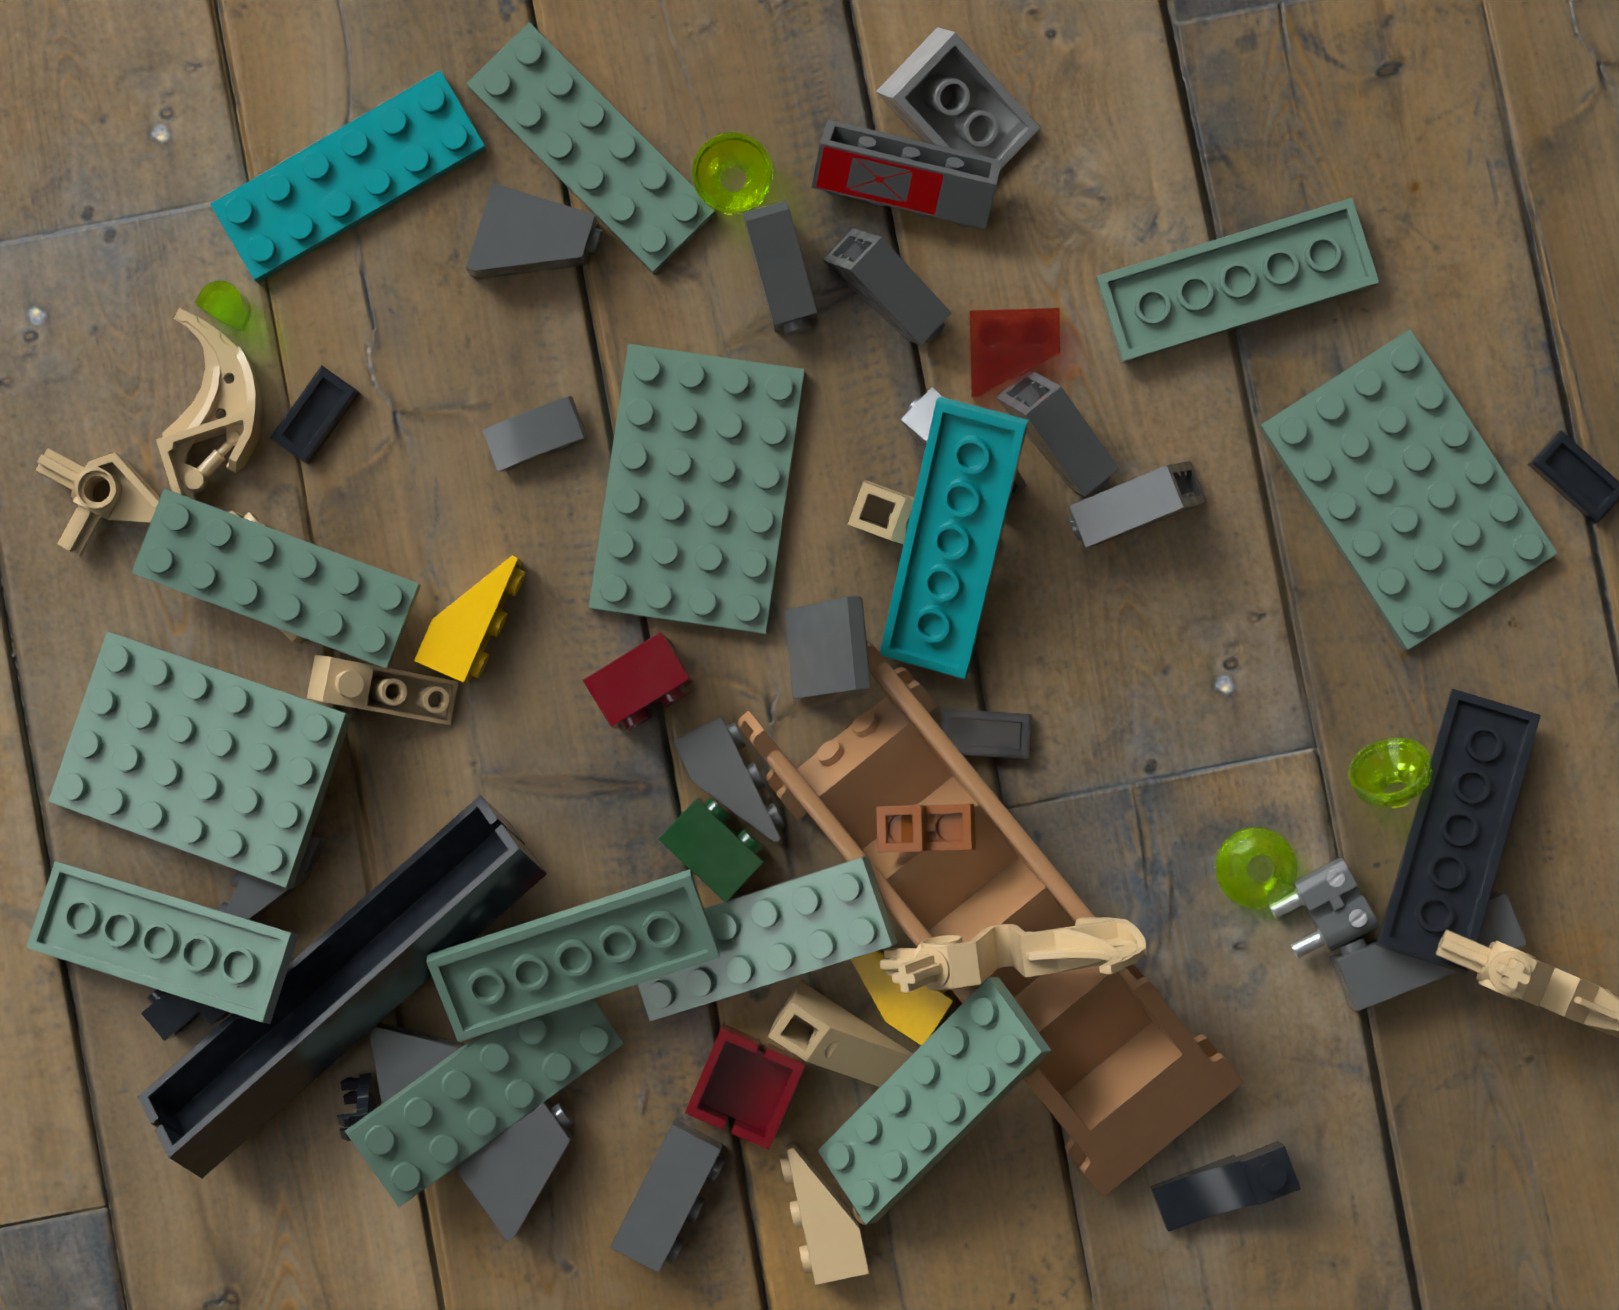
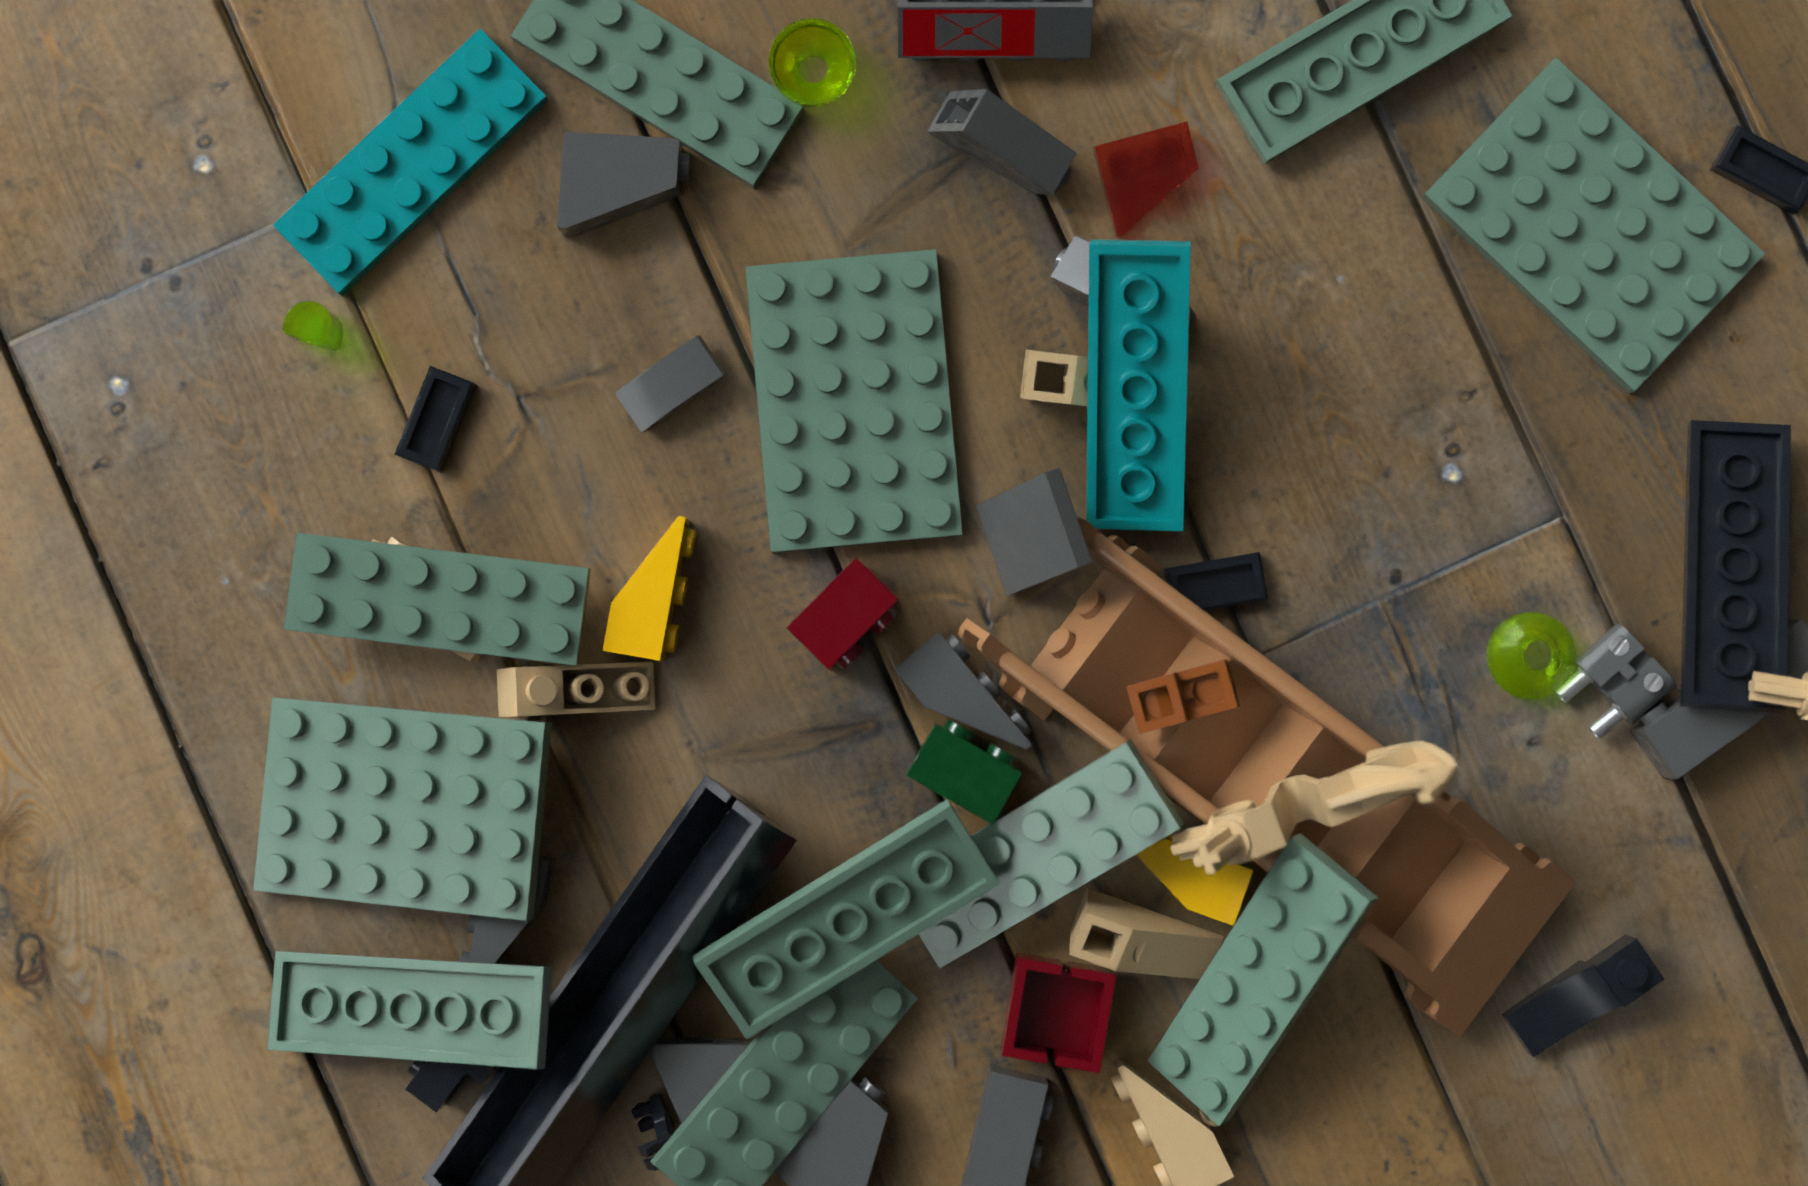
camera: 15 degrees left, 0 degrees up
tan piece [36,308,263,556] -> none
dark grey slope [743,200,817,335] -> none
dark grey slope [996,369,1119,497] -> none
slope [1070,461,1207,548] -> none
clear neon green piece [1348,737,1432,808] -> none

